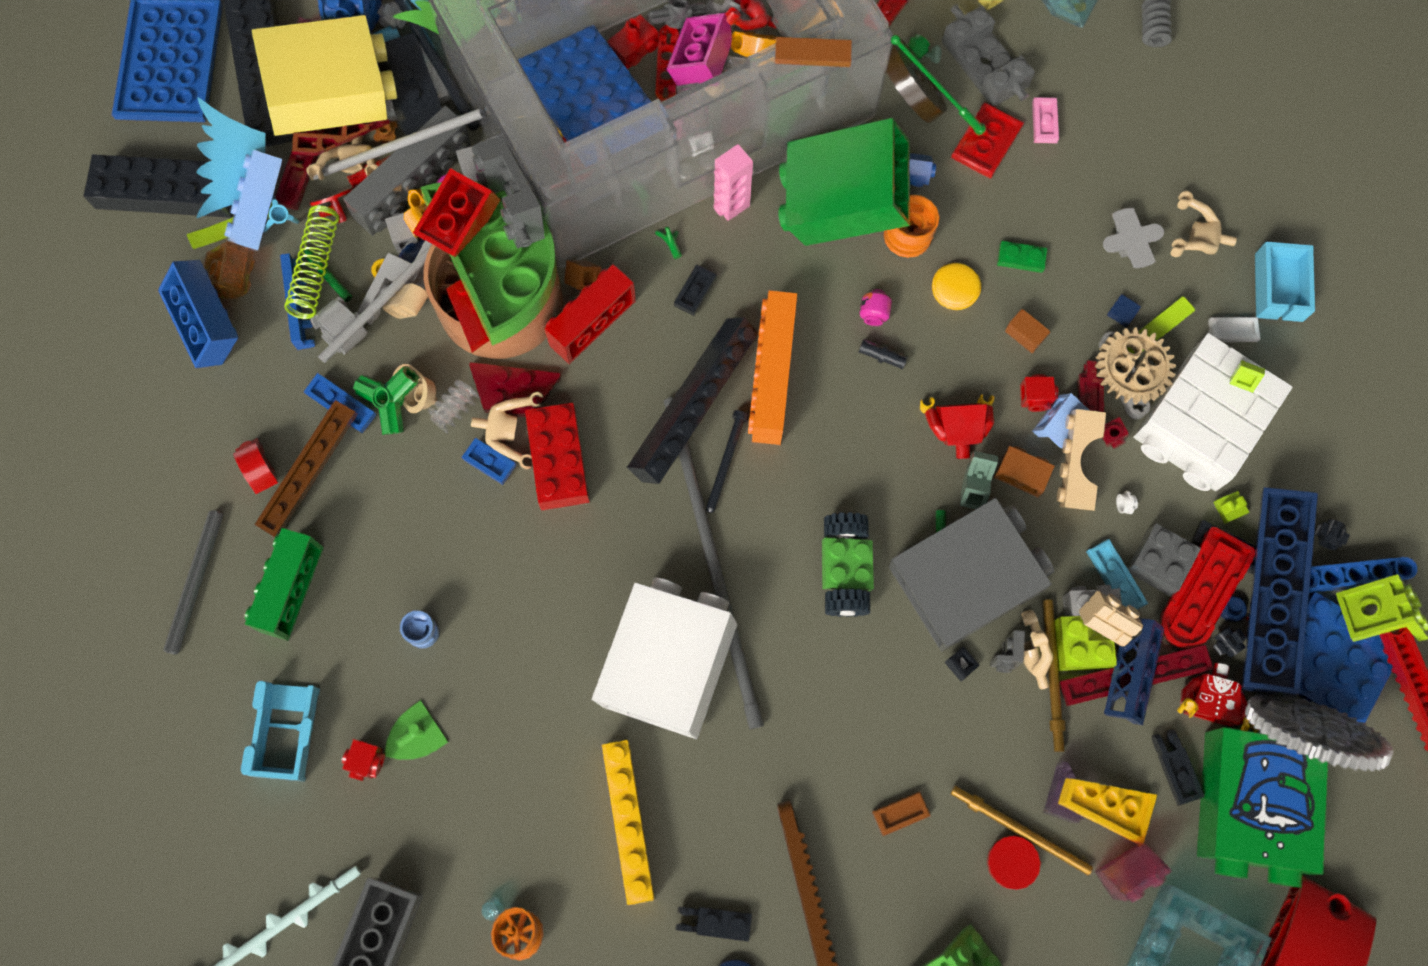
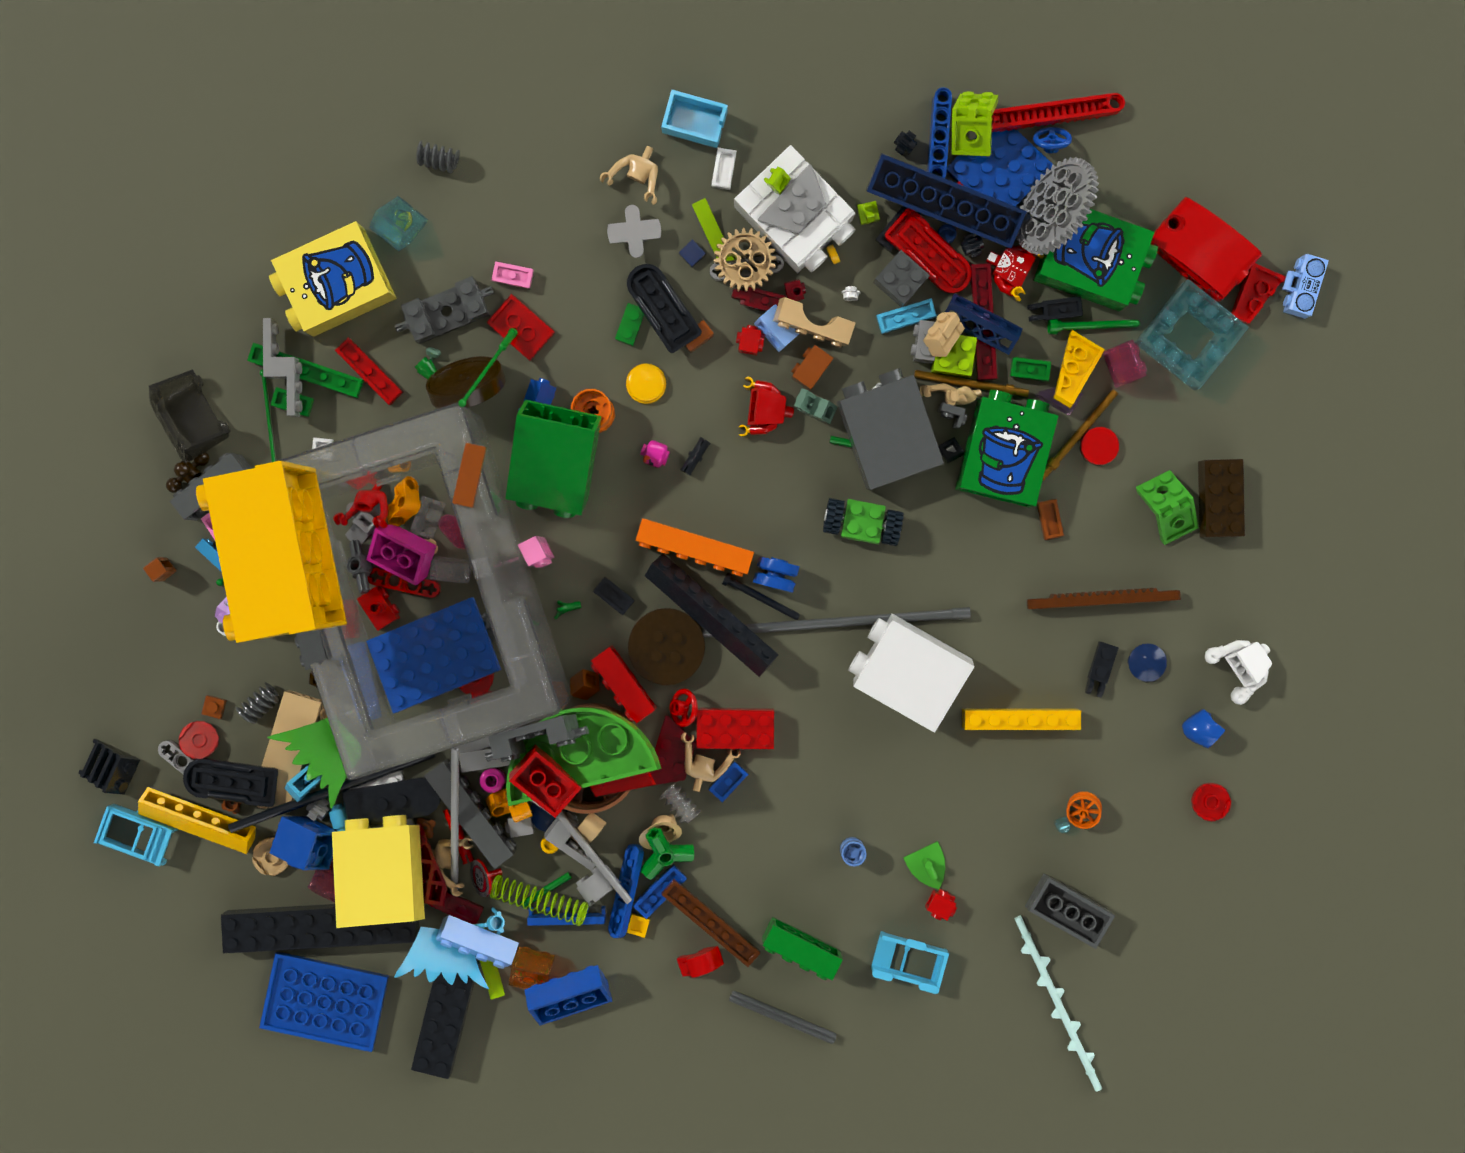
camera: 75 degrees left, 15 degrees up
none -> blue piece [608,844,644,938]
none -> yellow tile [626,913,650,938]
none -> black piece [627,264,702,353]
none -> dark brown brick [628,608,705,685]
none -> red piece [669,689,698,727]
none -> blue wheel [753,556,800,593]
none -> light grey wing [758,164,826,234]
none -> yellow tile [826,244,841,265]
none -> green brick [955,390,1059,508]
none -> green plate [1010,357,1051,382]
none -> blue piece [1033,127,1072,154]
none -> green piece [1047,319,1140,335]

